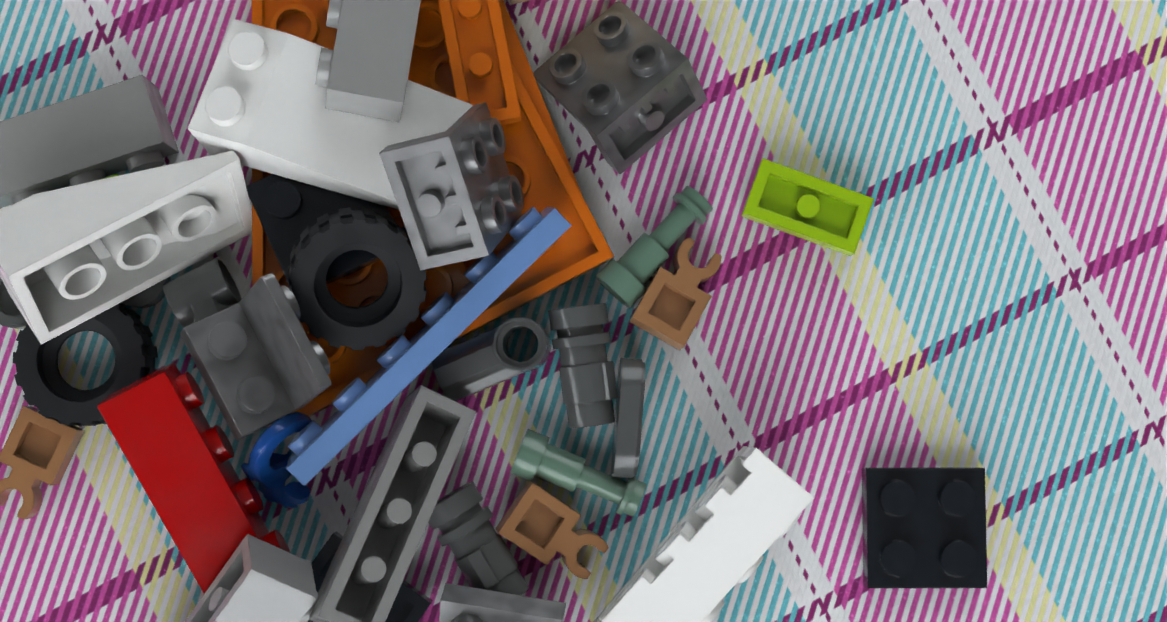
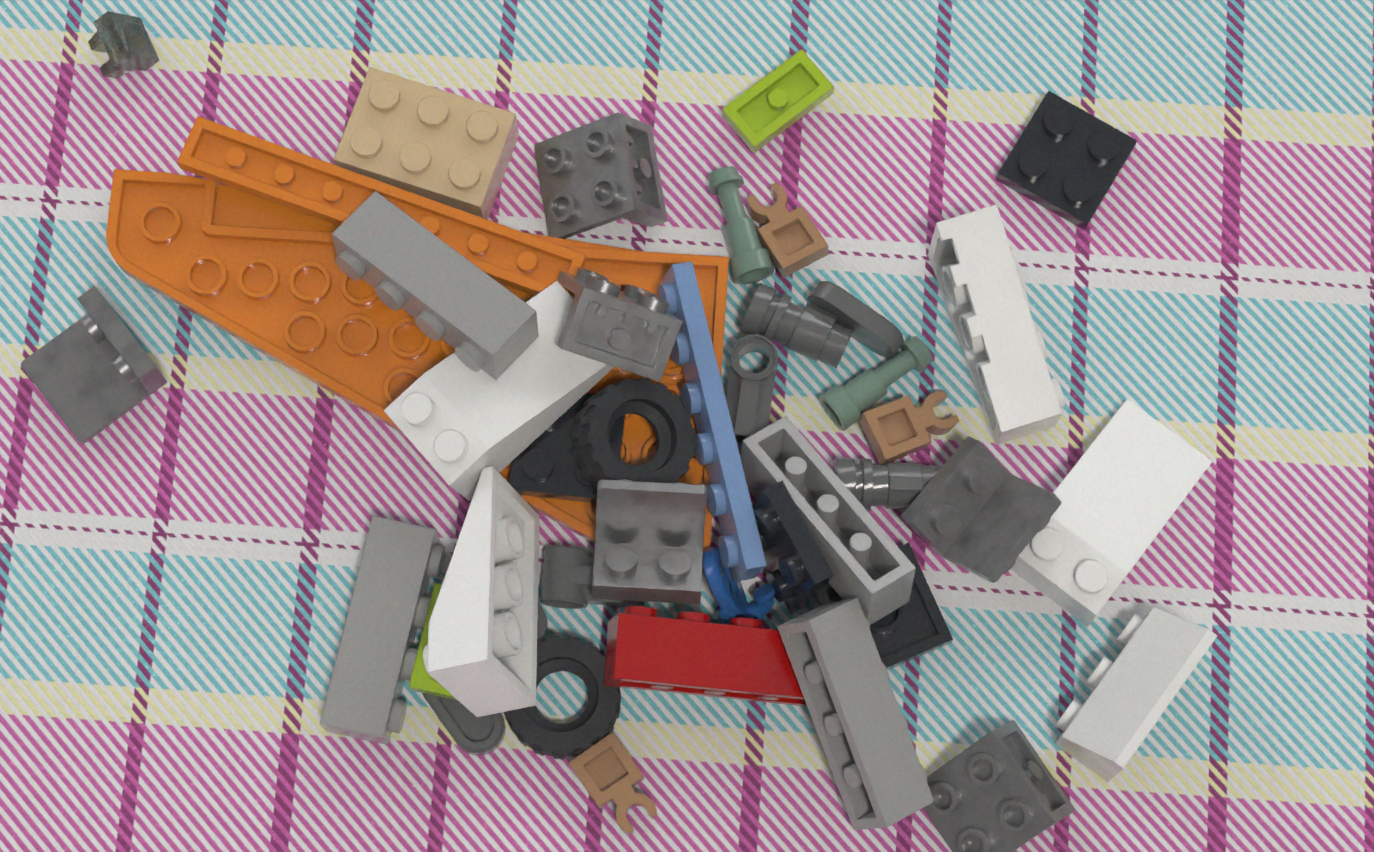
camera: 55 degrees left, 10 degrees down
none -> black plate [752,480,834,614]

